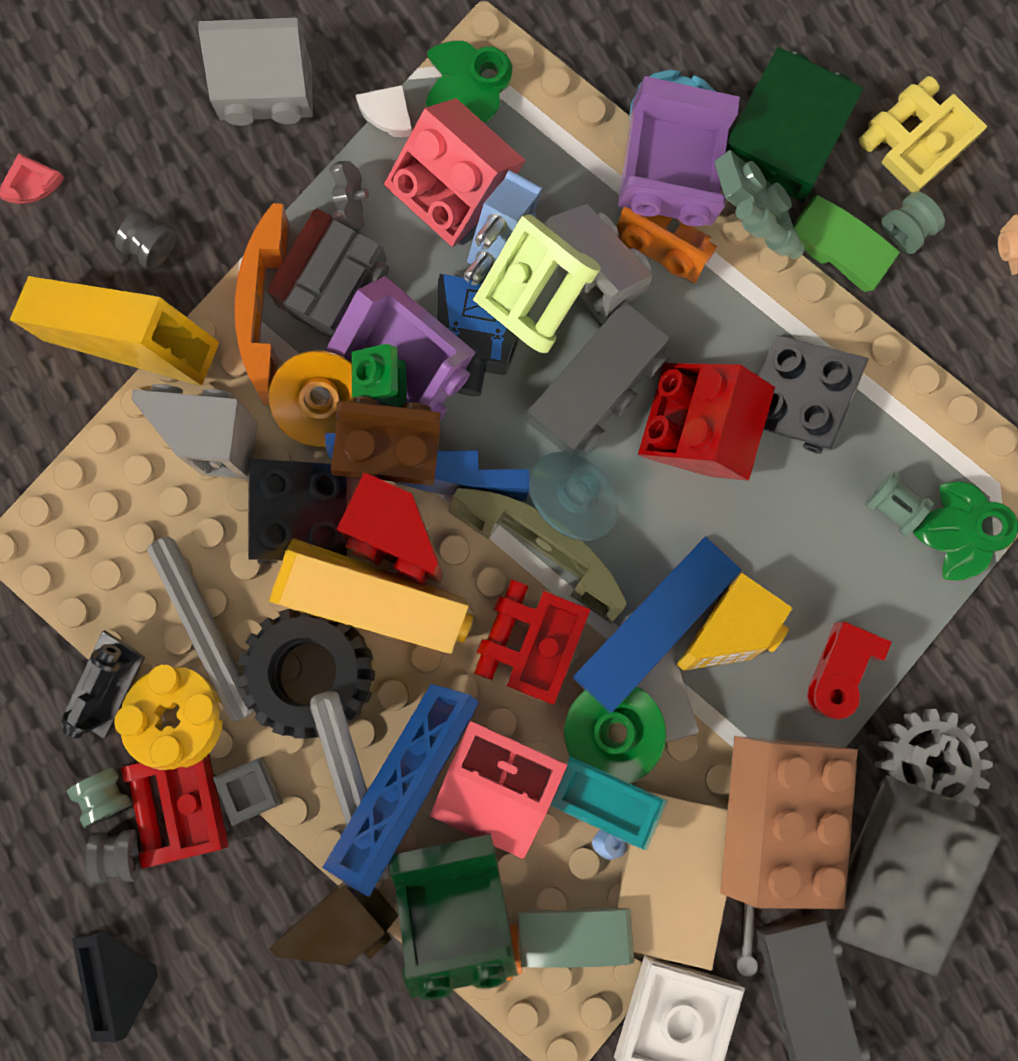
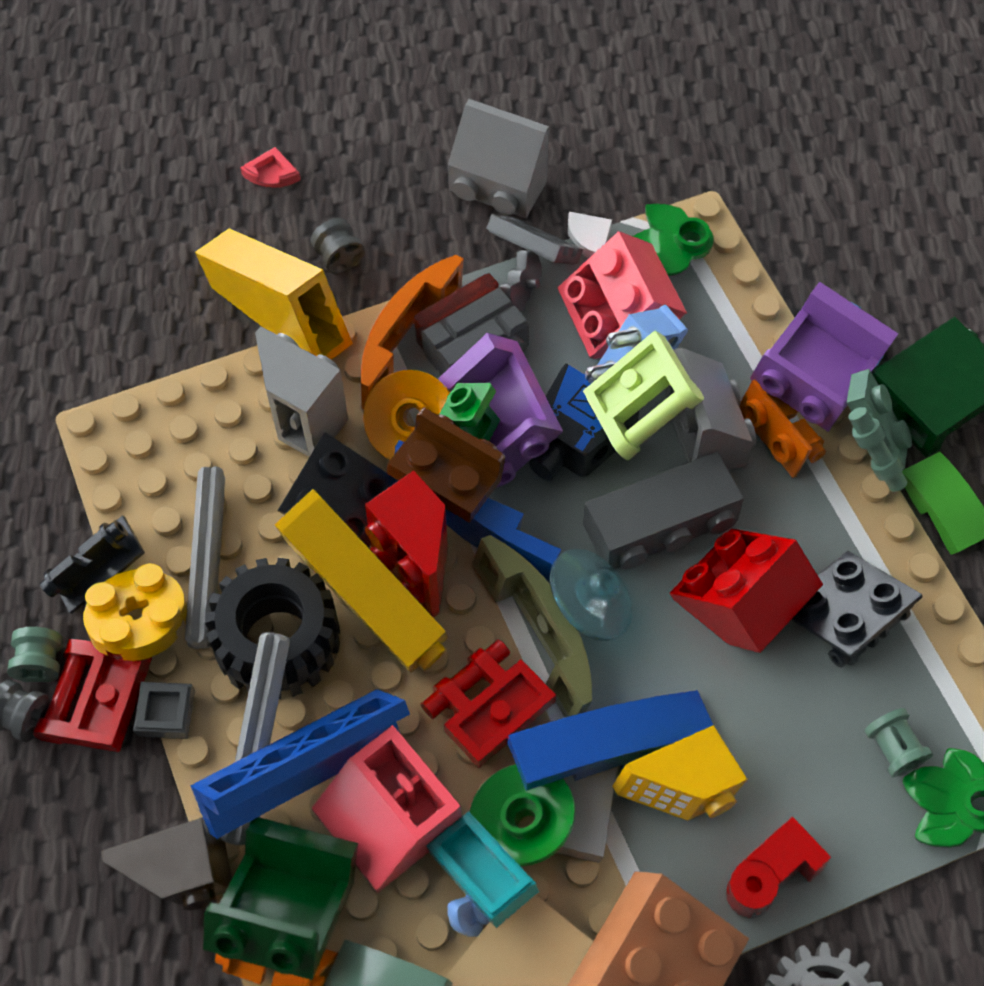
camera: 25 degrees right, 20 degrees down
none -> dark grey tile [486,214,583,265]

